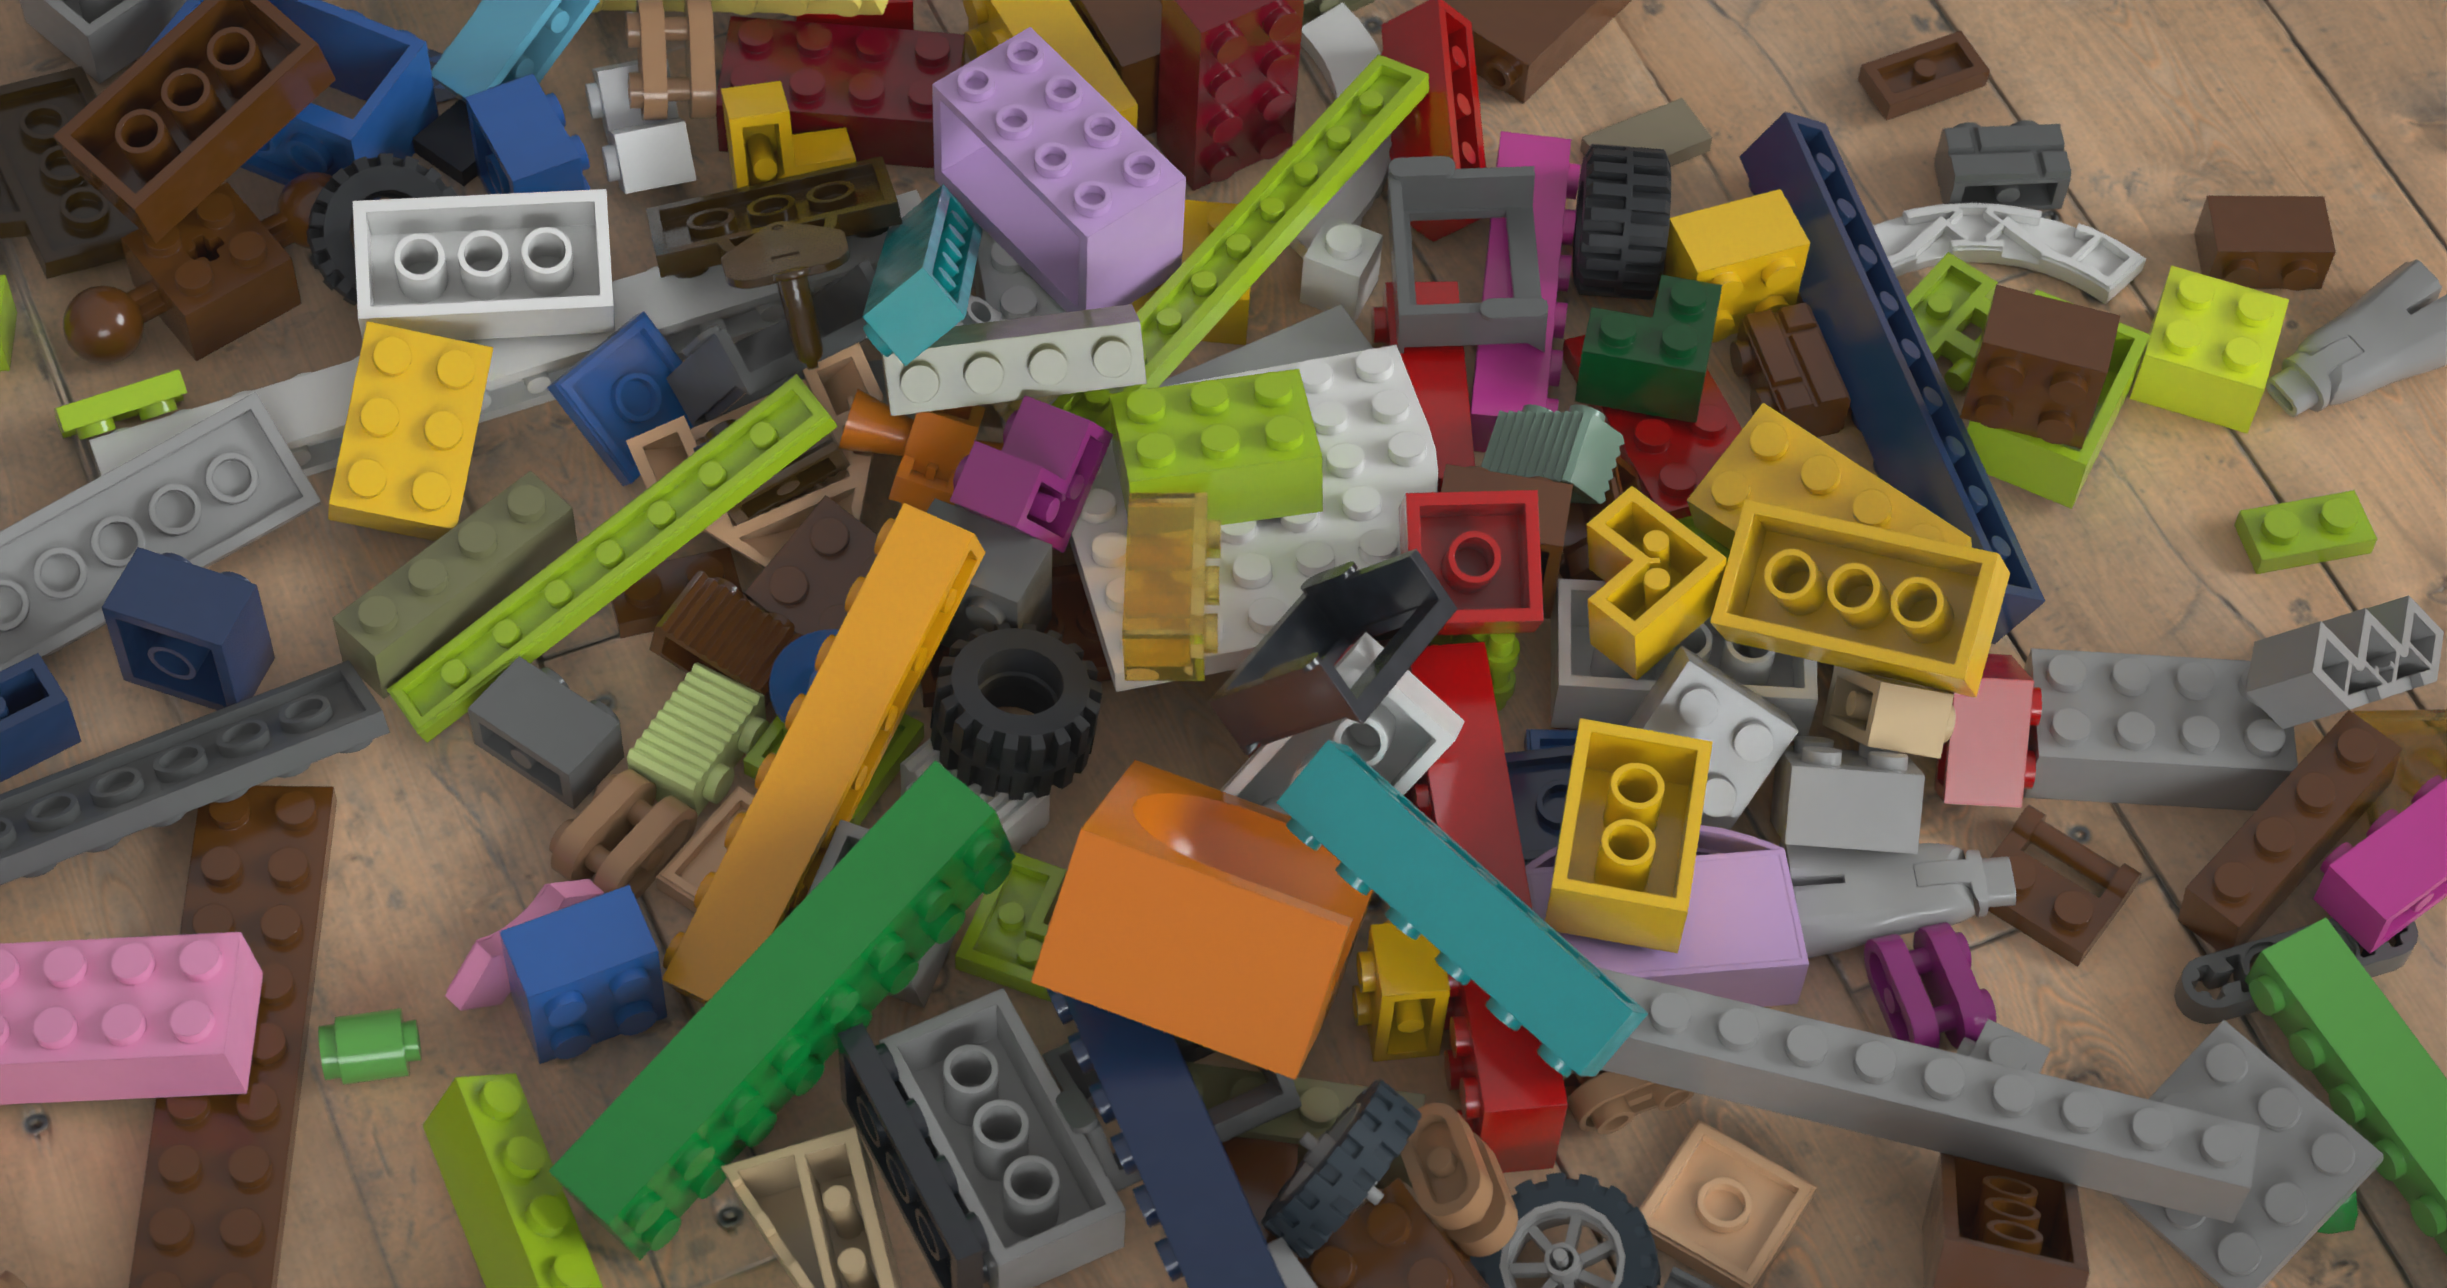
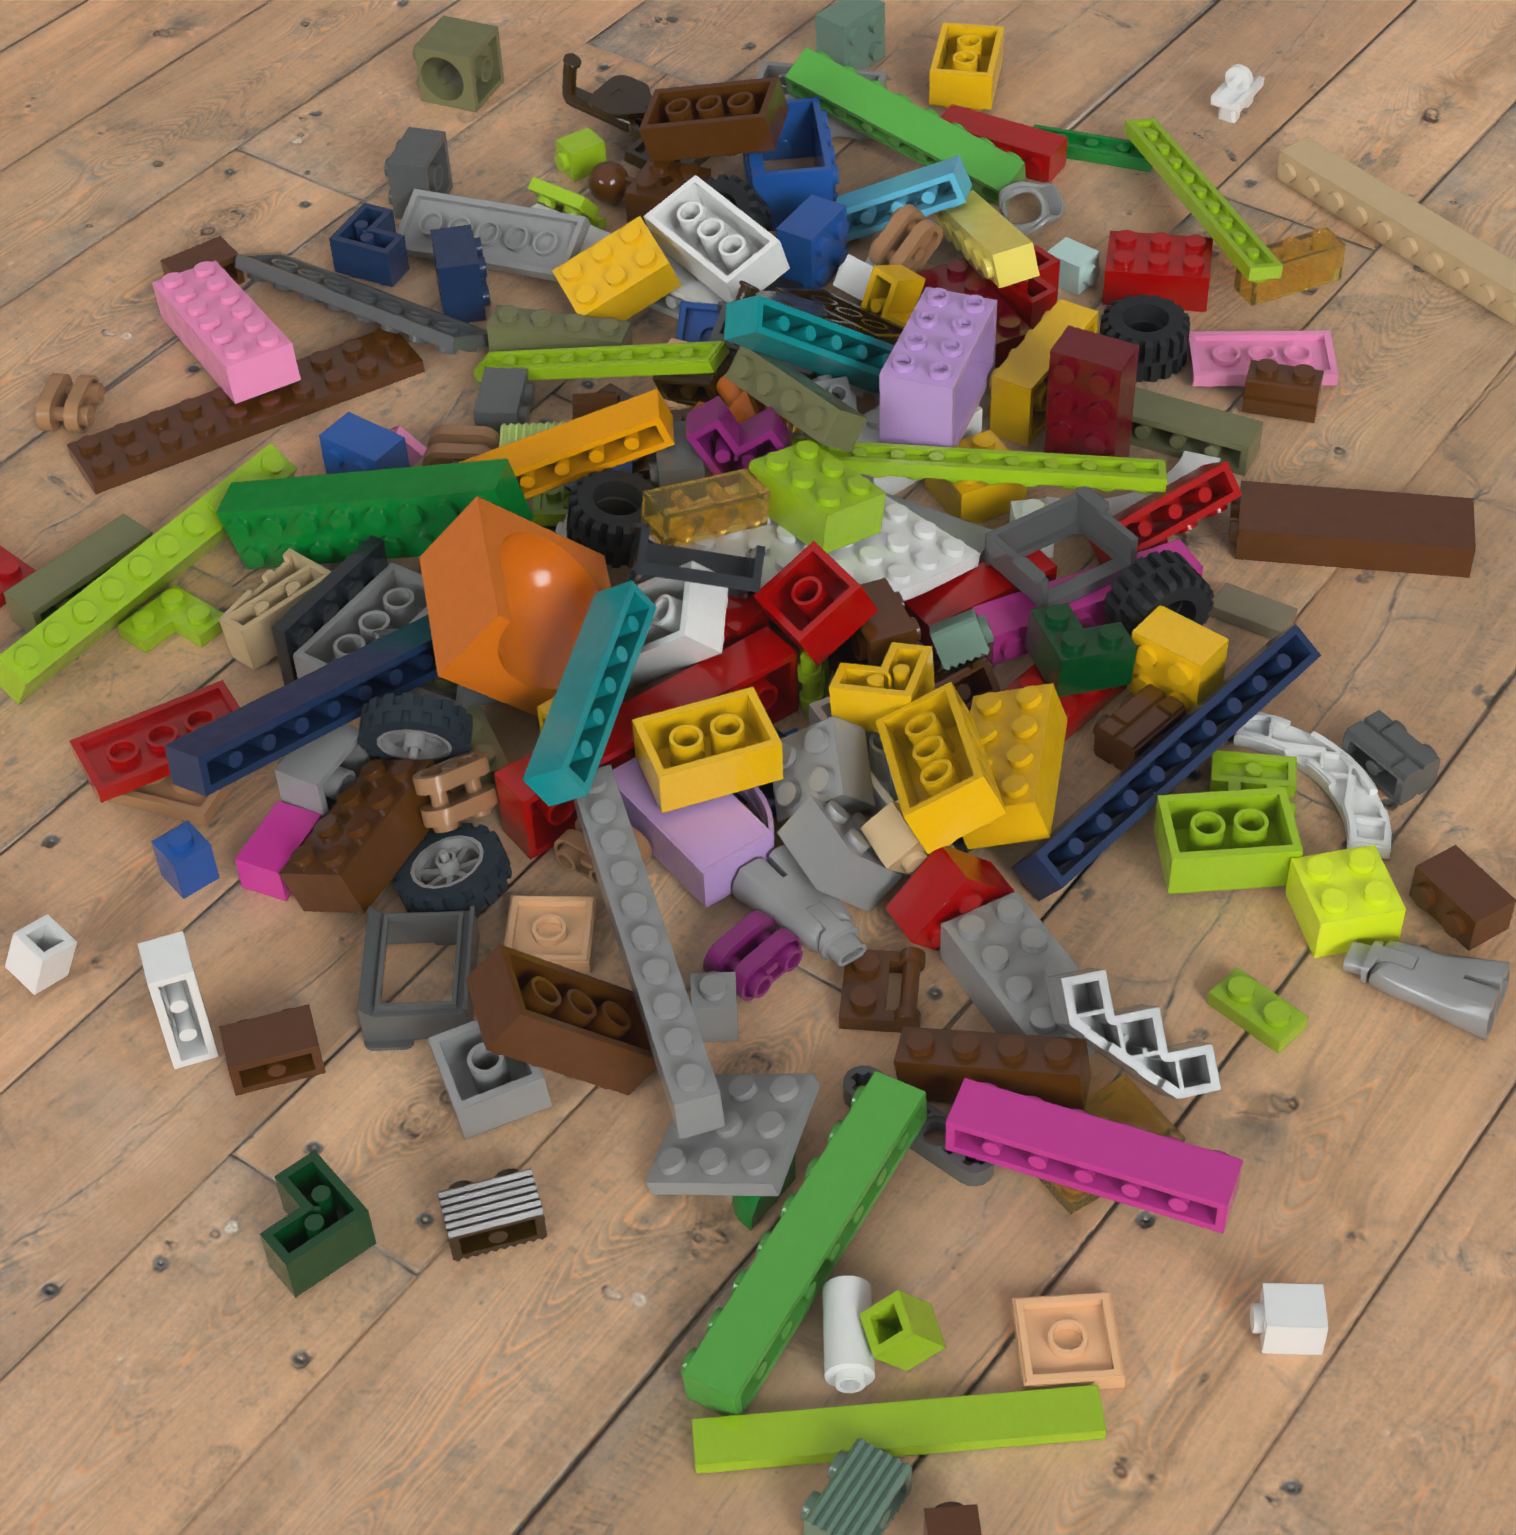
camera: 65 degrees right, 10 degrees down
bright green brick [318,1008,422,1085] -> none
reddish brown plate [1858,30,1990,121] -> none
reddish brown brick [1960,285,2120,449] -> none

